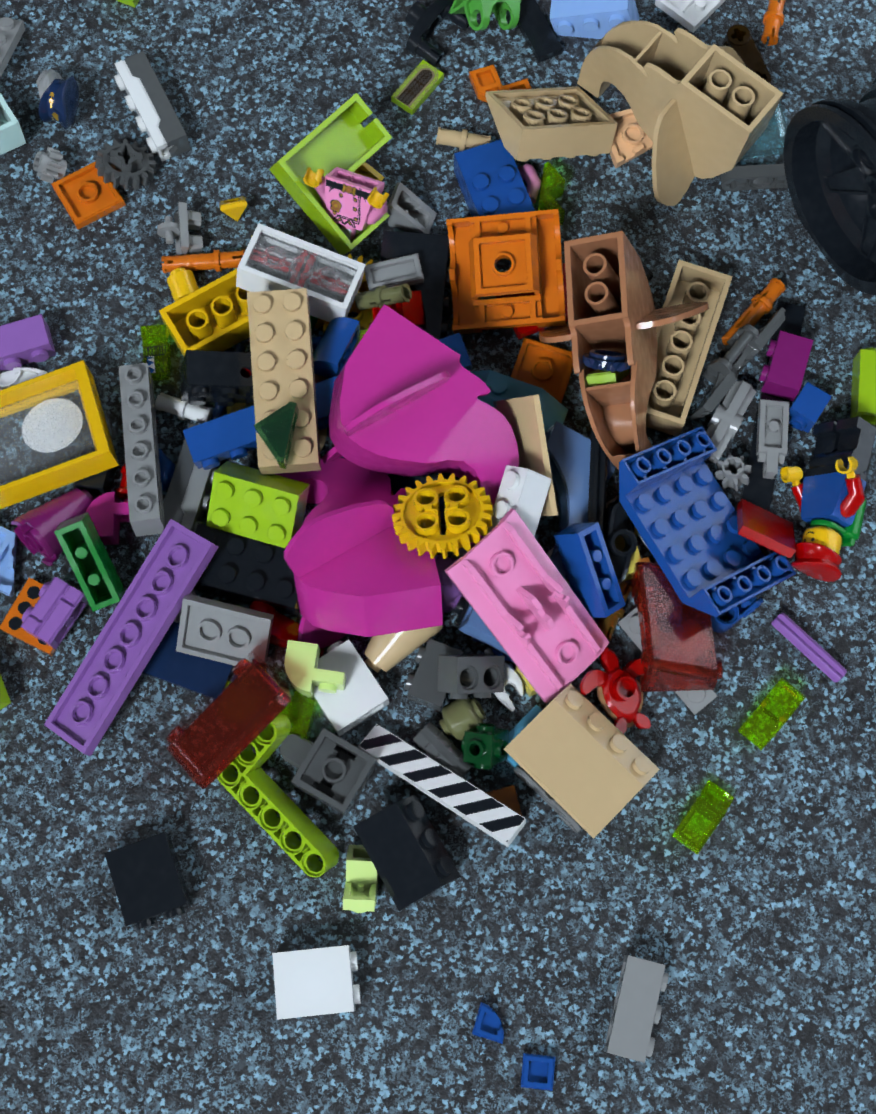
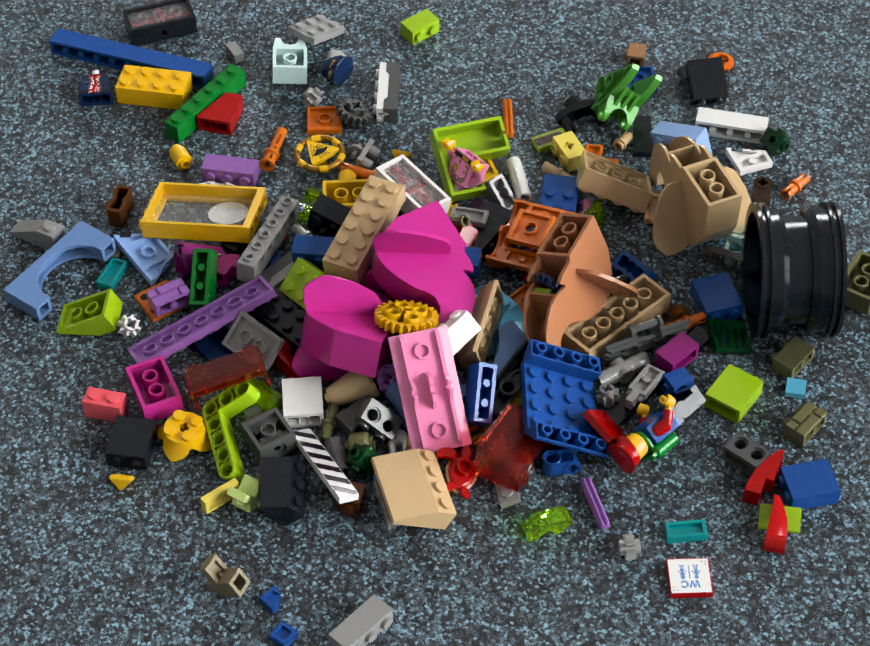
camera: 30 degrees right, 25 degrees down
clear green slope [254,402,299,469] -> none
white brick [272,945,361,1020] -> none
yellowish green brick [284,640,346,698] -> none
clear neon green slope [671,780,734,854] -> none
none -> coral piece [82,386,129,422]
none -> yellow slope [109,474,135,491]
none -> white gear [116,314,141,339]
none -> dark pink brick [125,355,184,421]
none -> yellow brick [157,410,212,463]
none -> dark tan brick [199,553,251,598]
none -> light yellow tile [200,478,239,514]
none -> orange pin [259,127,288,171]
none -> piece [294,134,346,173]
none -> olive pin [318,405,340,444]
none -> orange axle [503,98,514,139]
none -> white axle [506,156,532,202]
none -> light yellow brick [551,131,585,172]
none -> blue brick [612,249,658,281]
none -> tan pin [613,131,633,151]
none -> clear orange tile [669,304,689,321]
none -> blue brick [690,272,743,325]
none -> dark green tile [706,319,753,354]

